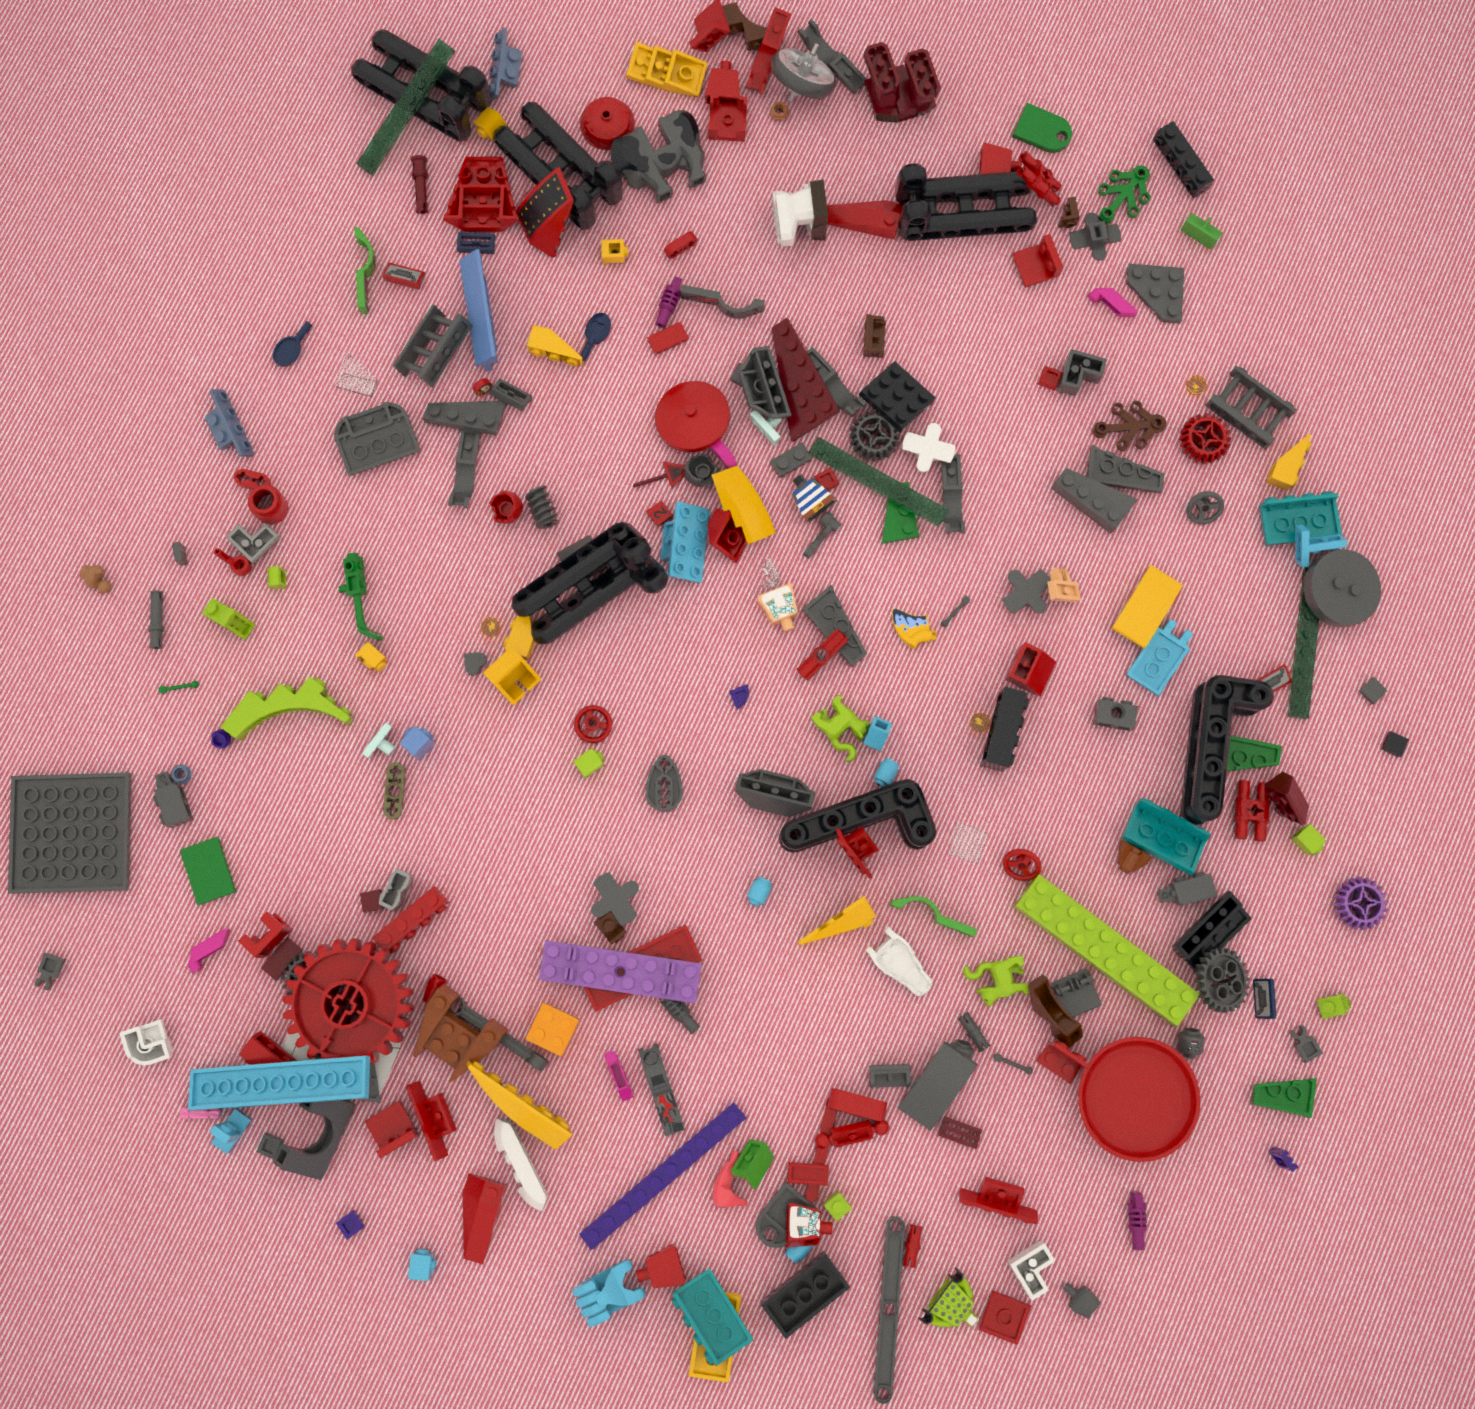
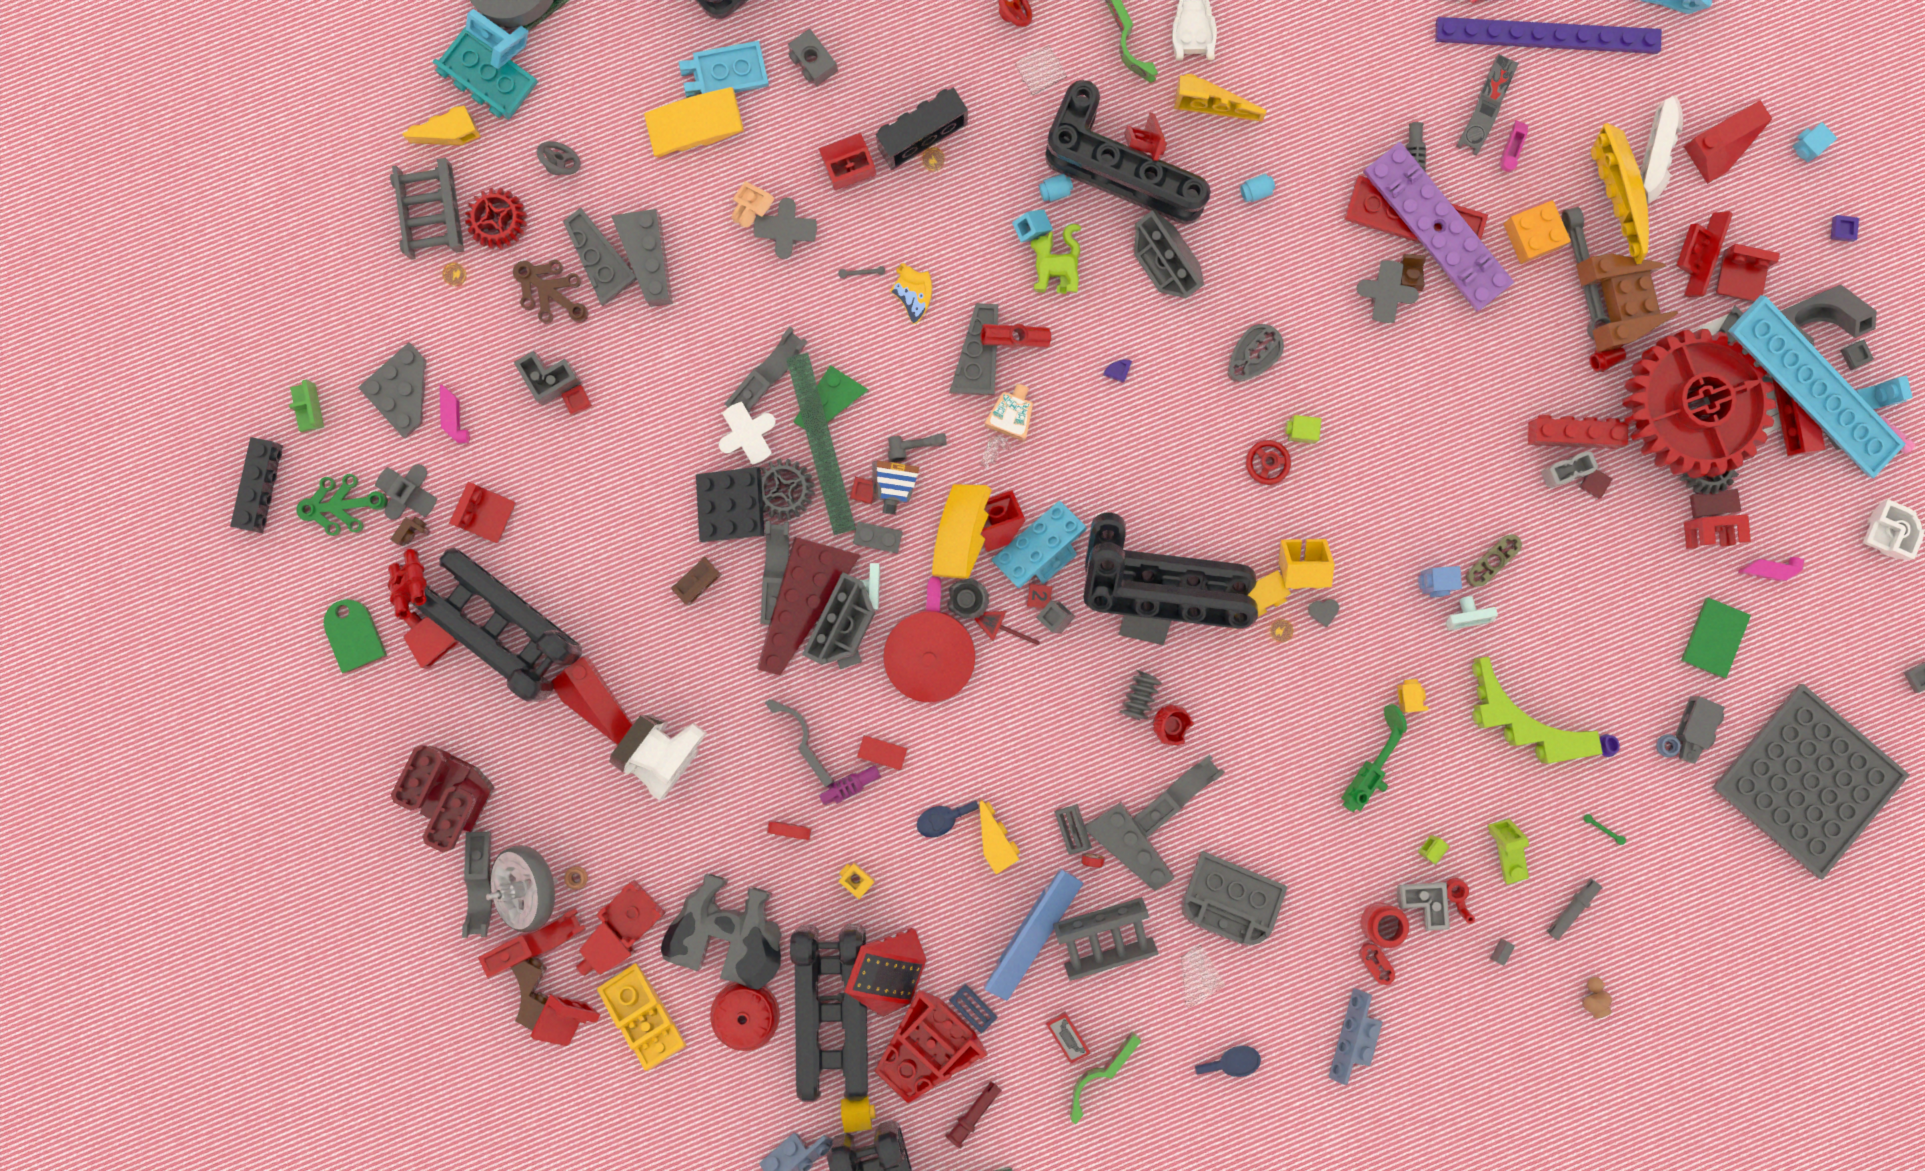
camera: 135 degrees left, 5 degrees up
none -> dark grey brick [1036,600,1076,634]

